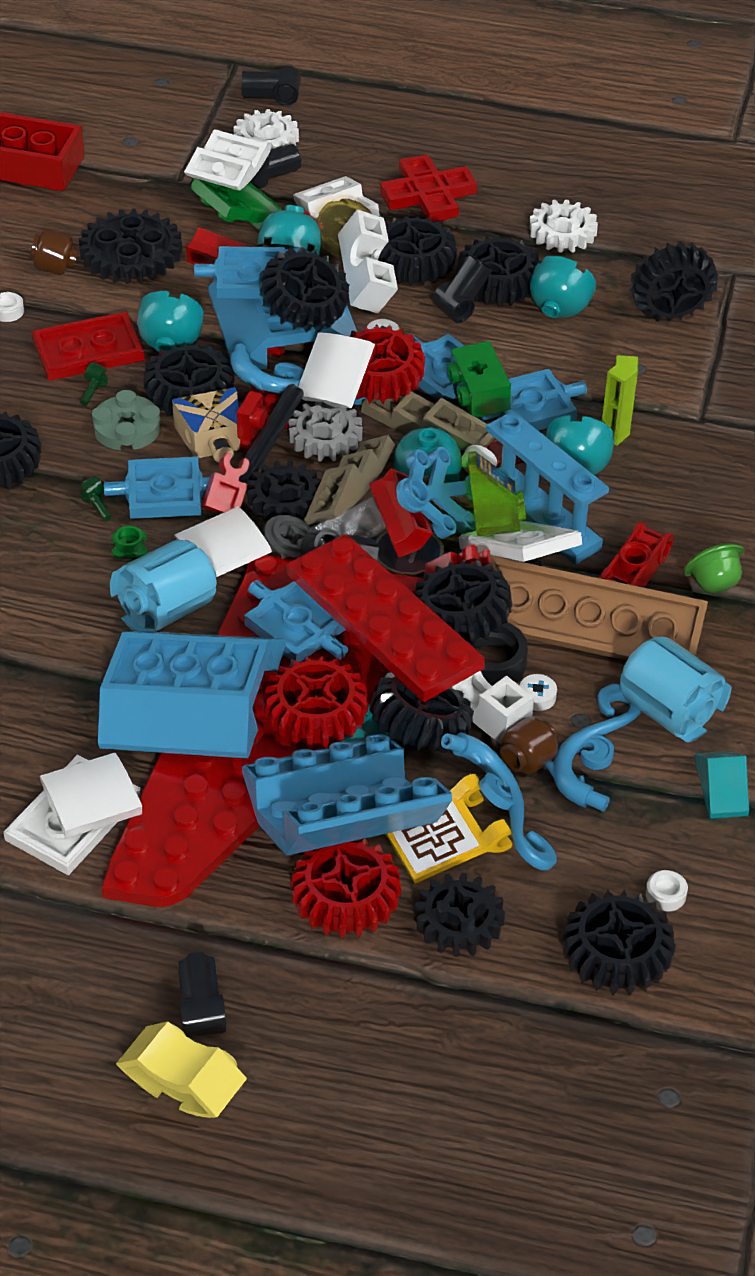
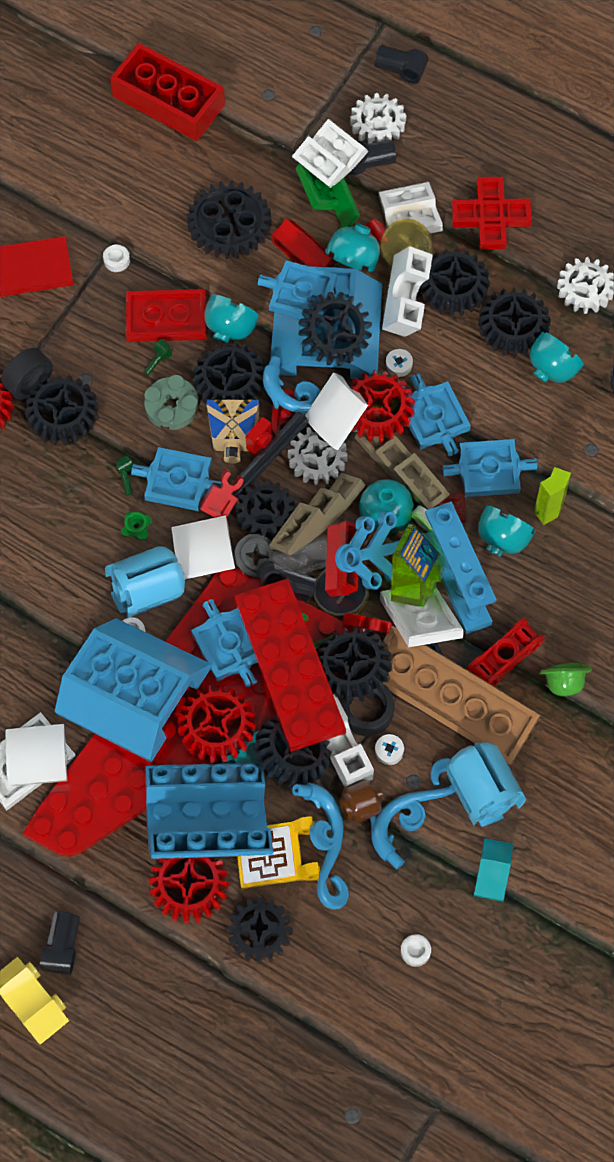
camera: 20 degrees right, 20 degrees up
reddish brown head [29,229,78,275] -> none
black piece [433,254,492,323] -> none
green brick [447,340,511,418] -> none
black gear [562,889,676,996] -> none

